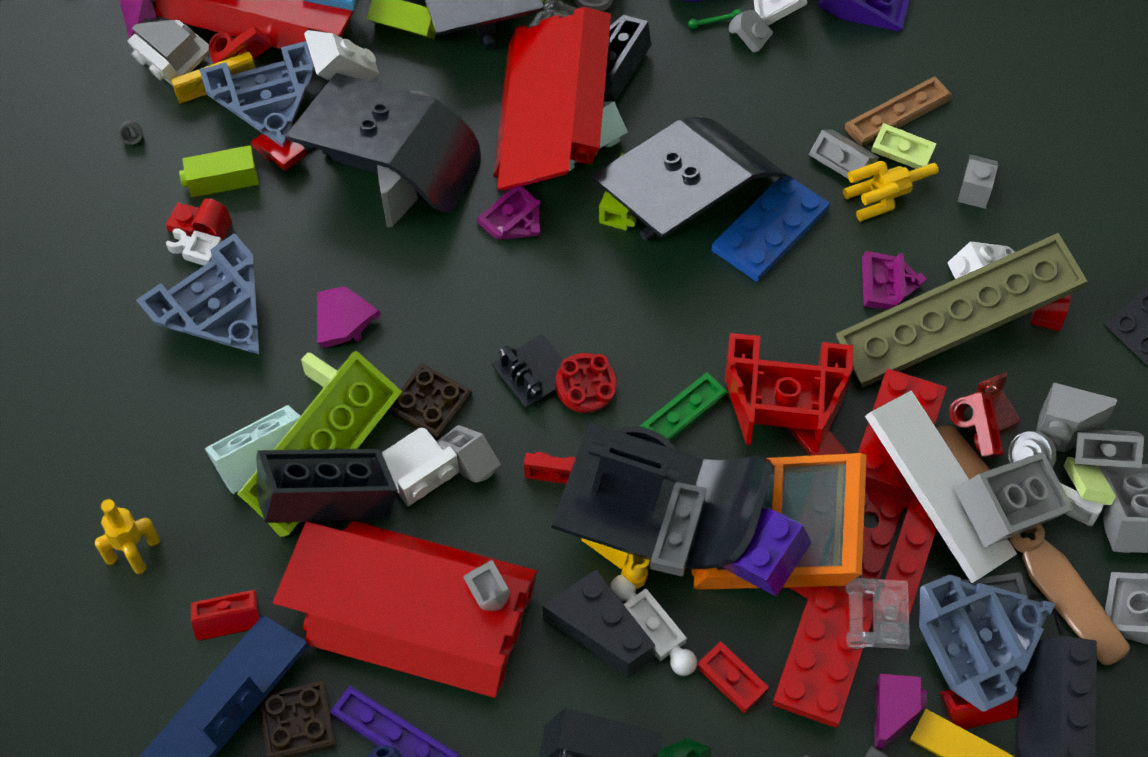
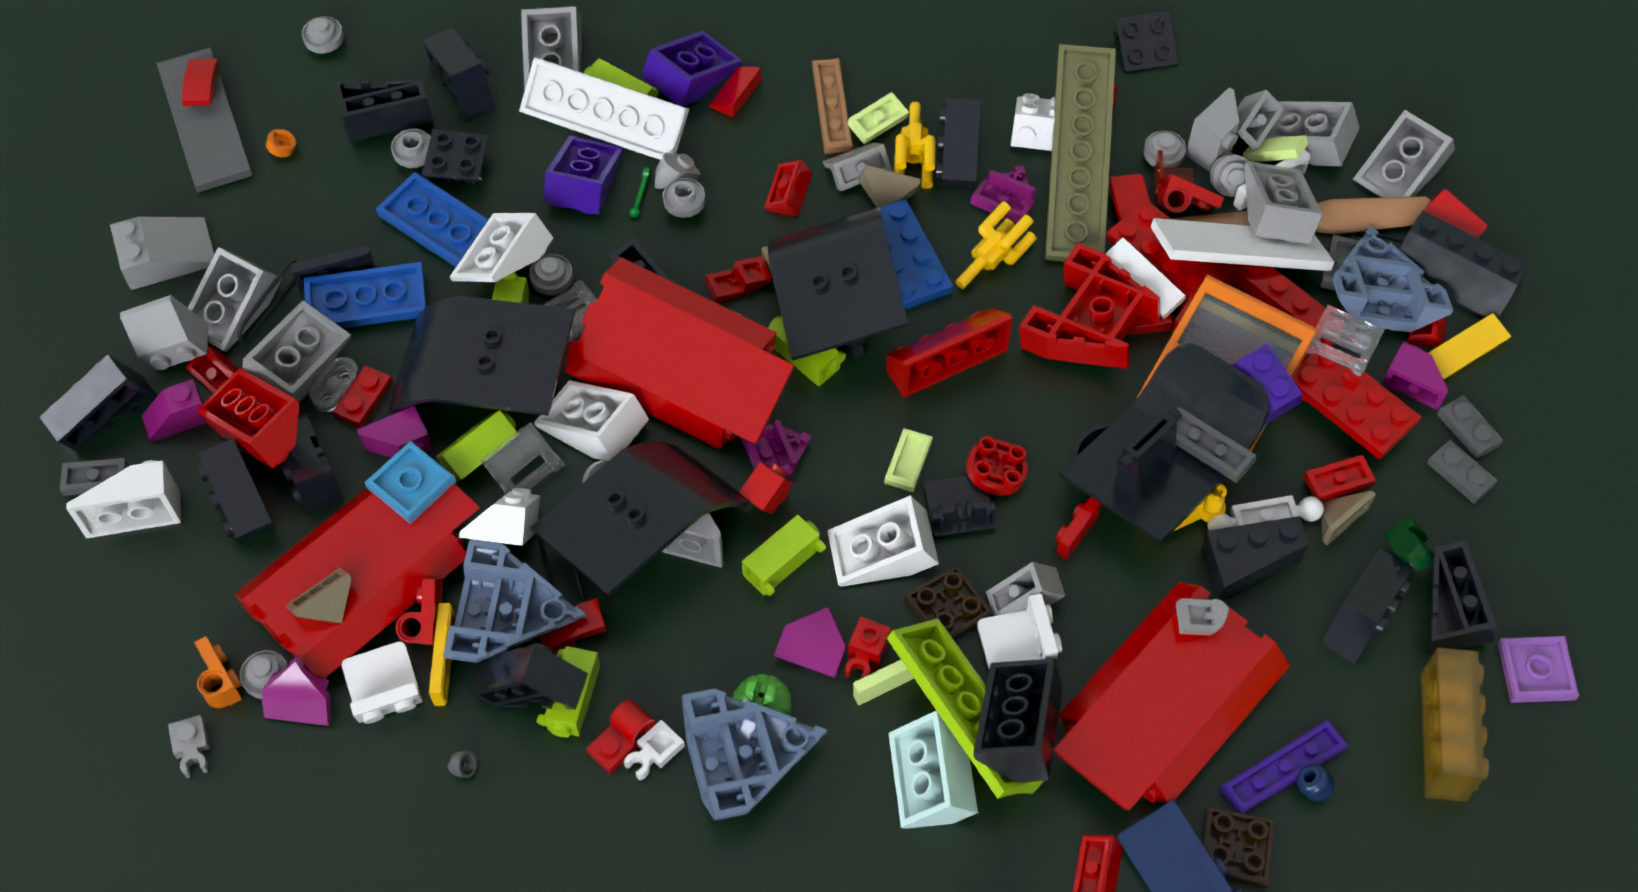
camera: 65 degrees left, 0 degrees up
light grey slope [132,20,200,71] -> none
green tile [640,372,728,443] -> none
light grey slope [957,154,998,209] -> none
none -> black wedge [470,643,588,710]
none -> clear plate [480,422,564,494]
none -> white slope [534,380,649,461]
none -> light grey plate [663,178,706,218]
none -> red slope [704,256,772,304]
none -> red slope [710,67,762,118]
none -> bright green hair [732,674,792,716]
none -> red brick [739,462,794,514]
none -> lime brick [742,515,826,596]
none -> red slope [764,160,812,217]
none -> white slope [827,495,939,587]
none -> red brick [845,617,891,678]
none -> dark tan slope [859,165,921,207]
none -> yellowish green tile [884,428,933,493]
none -> red slope [886,308,1012,398]
none -> black wedge [936,98,981,190]
none -> yellow plant [955,201,1037,289]
none -> white tile [1106,238,1186,319]
none -> red slope [1109,174,1151,221]
none -> light grey plate [1143,130,1186,170]
none -> dark tan slope [1321,490,1376,545]
none -> red slope [1423,189,1488,238]

